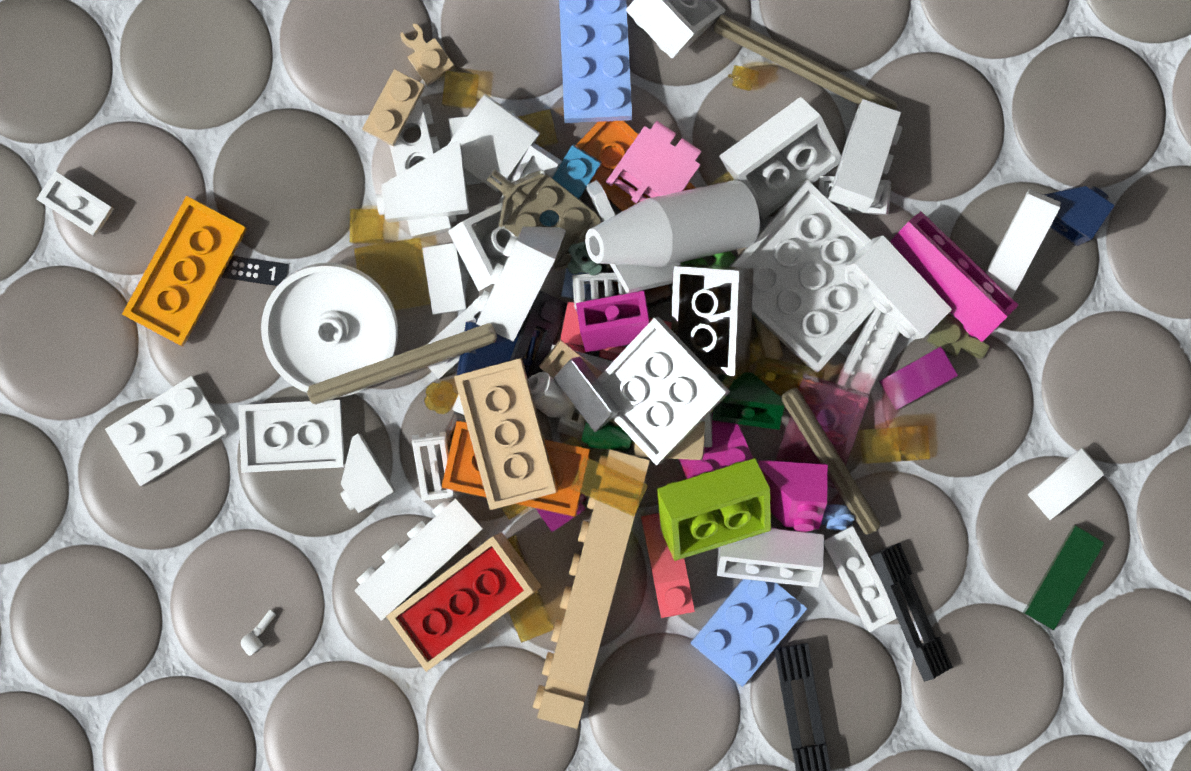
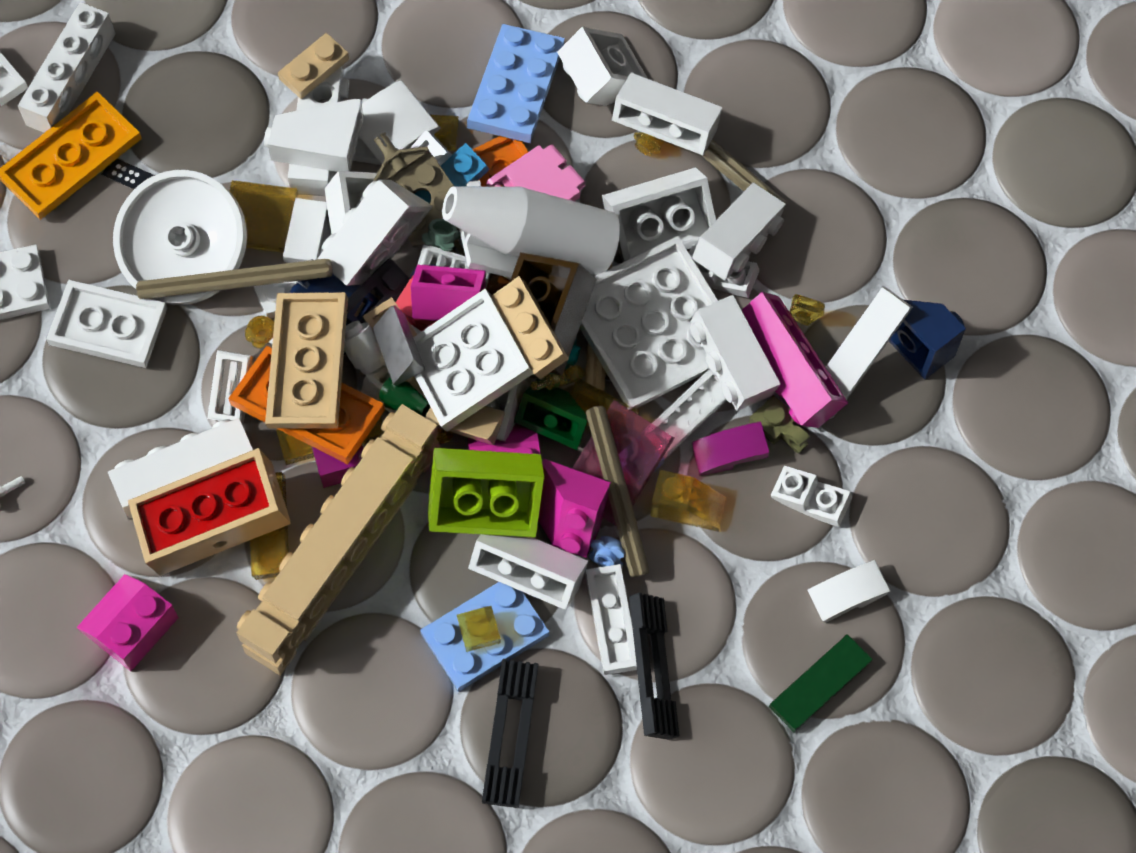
camera: 20 degrees right, 20 degrees down
white slope [340,434,396,513] -> none
clear yellow tile [350,209,385,244] -> none
tan plate [400,23,455,86] -> none
clear yellow tile [442,71,480,109] -> none
clear yellow tile [571,457,648,516] -> none
coral slope [641,513,695,618] -> none
none -> white brick [18,2,115,133]
none -> dark pink slope [77,574,179,672]
none -> clear yellow plate [457,606,501,652]
none -> tan plate [491,276,569,379]
none -> white brick [612,73,722,155]
none -> white slope [771,466,852,527]
none -> clear yellow tile [790,294,825,326]

